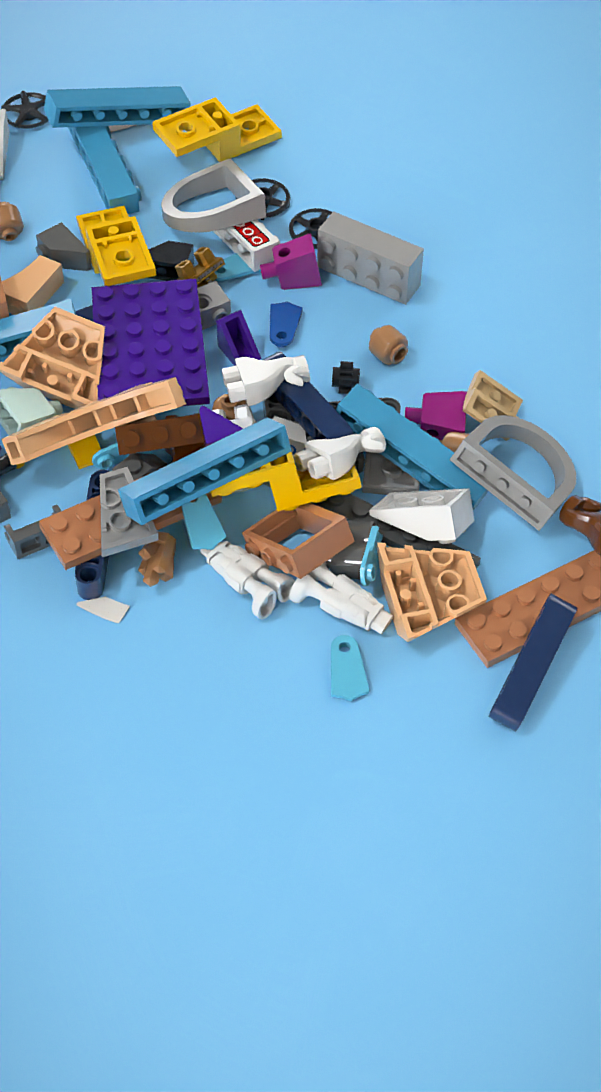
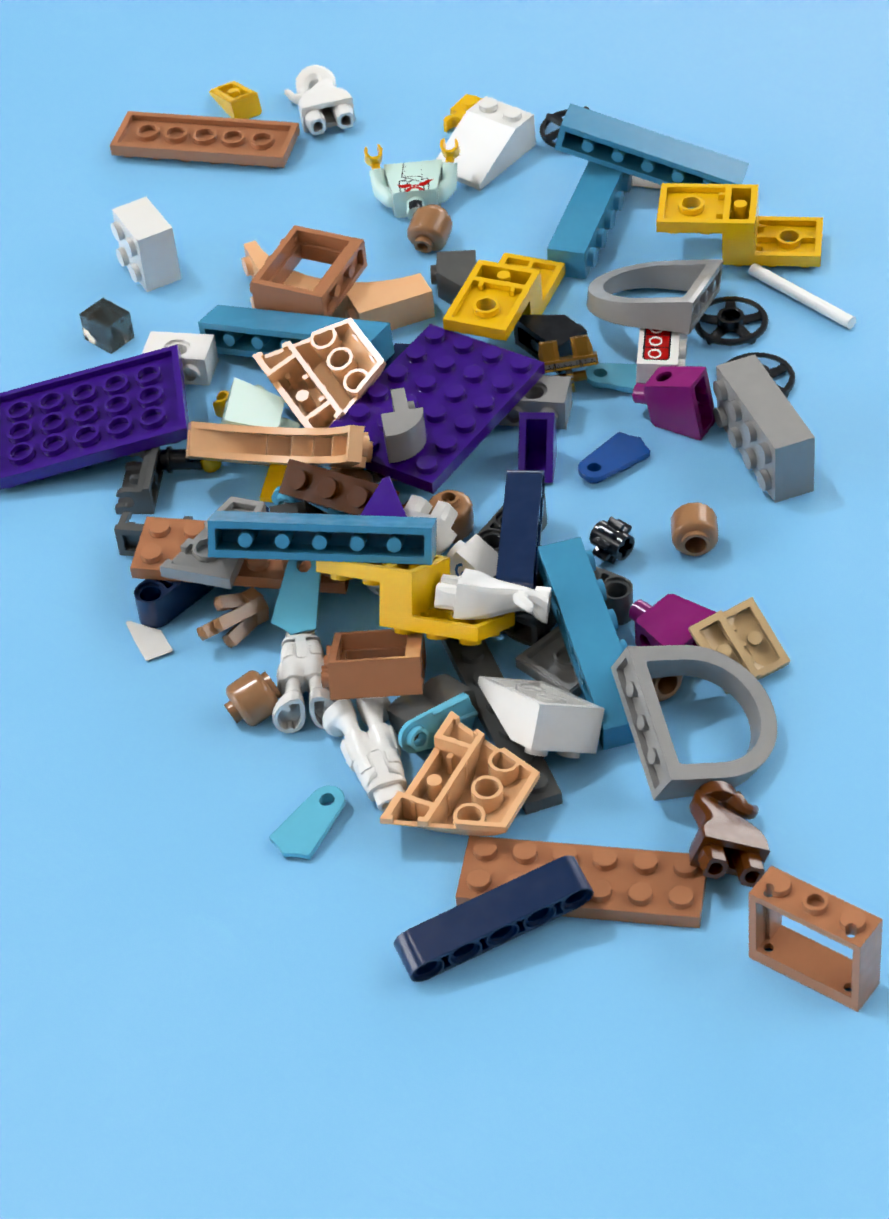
camera: 45 degrees right, 10 degrees down
white hips [222,355,310,407] -> none
none -> medium nougat head [224,670,282,726]
none -> light grey brick [381,387,427,463]
none -> white bar [748,263,856,329]

